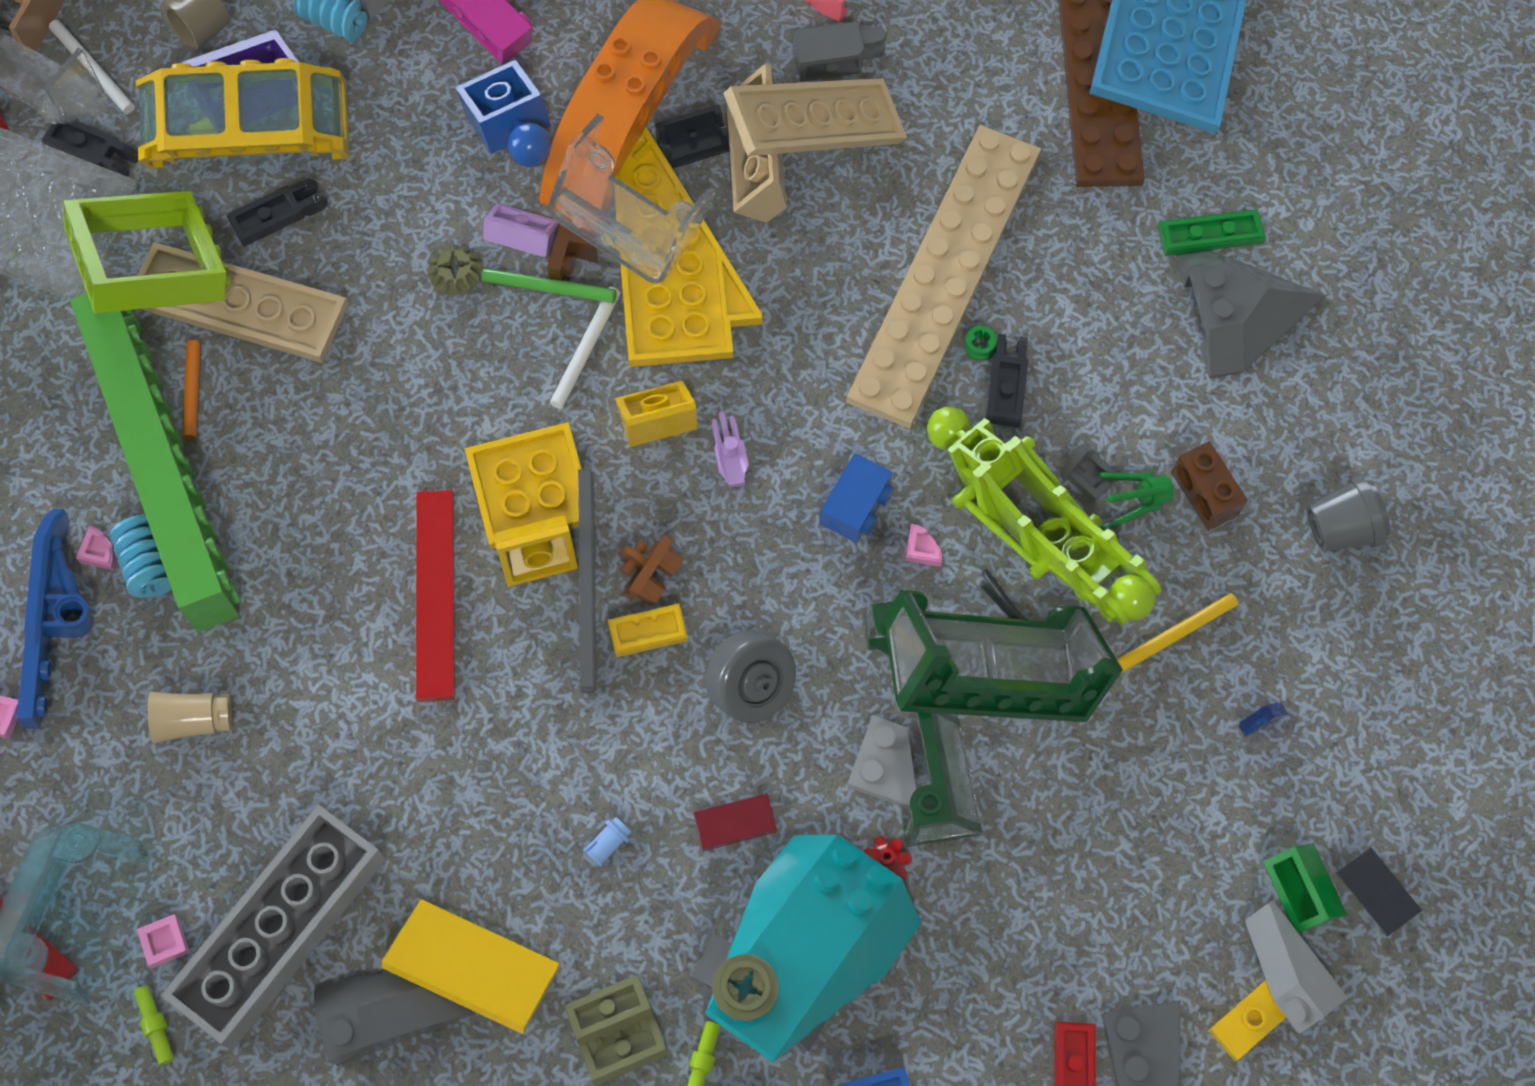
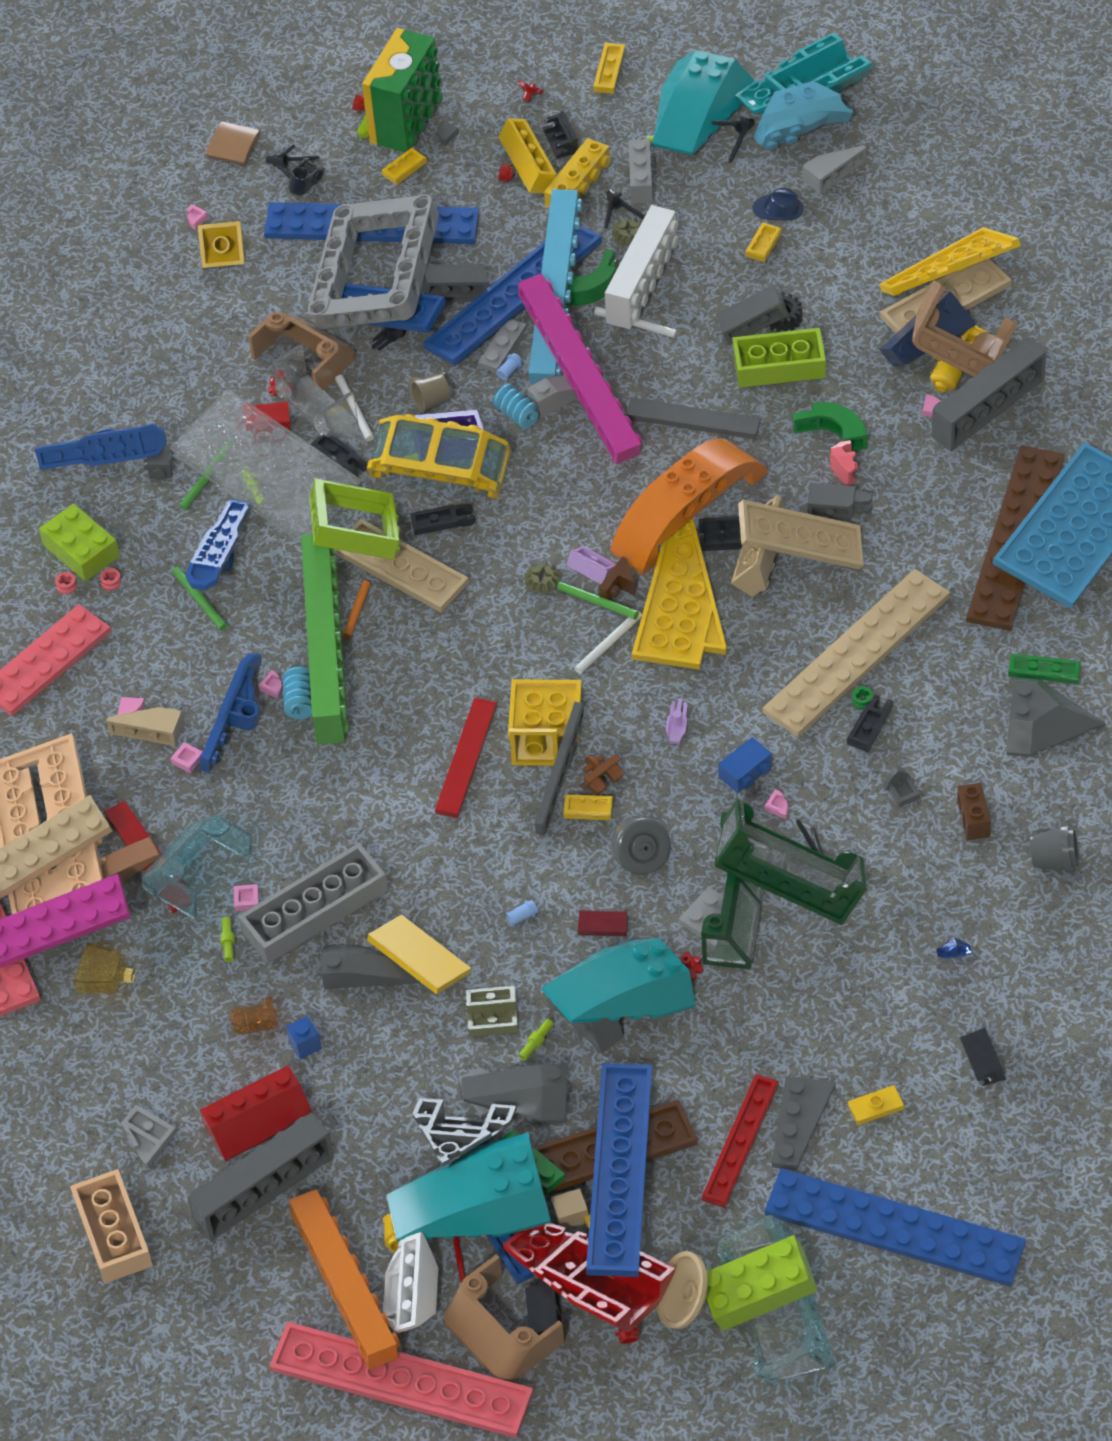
camera: 25 degrees right, 15 degrees down
tan plant [148,691,233,744] -> none
blue brick [455,60,552,167] -> none
clear windscreen [548,114,716,283] -> none
yellow slope [615,380,697,447] -> none
olive gear [712,954,779,1023] -> none
lime piece [927,406,1162,626] -> none
green plant [1098,472,1174,531] -> none
yellow bar [1117,593,1238,673] -> none
light grey slope [1245,900,1348,1034] -> none
green brick [1263,843,1348,933] -> none

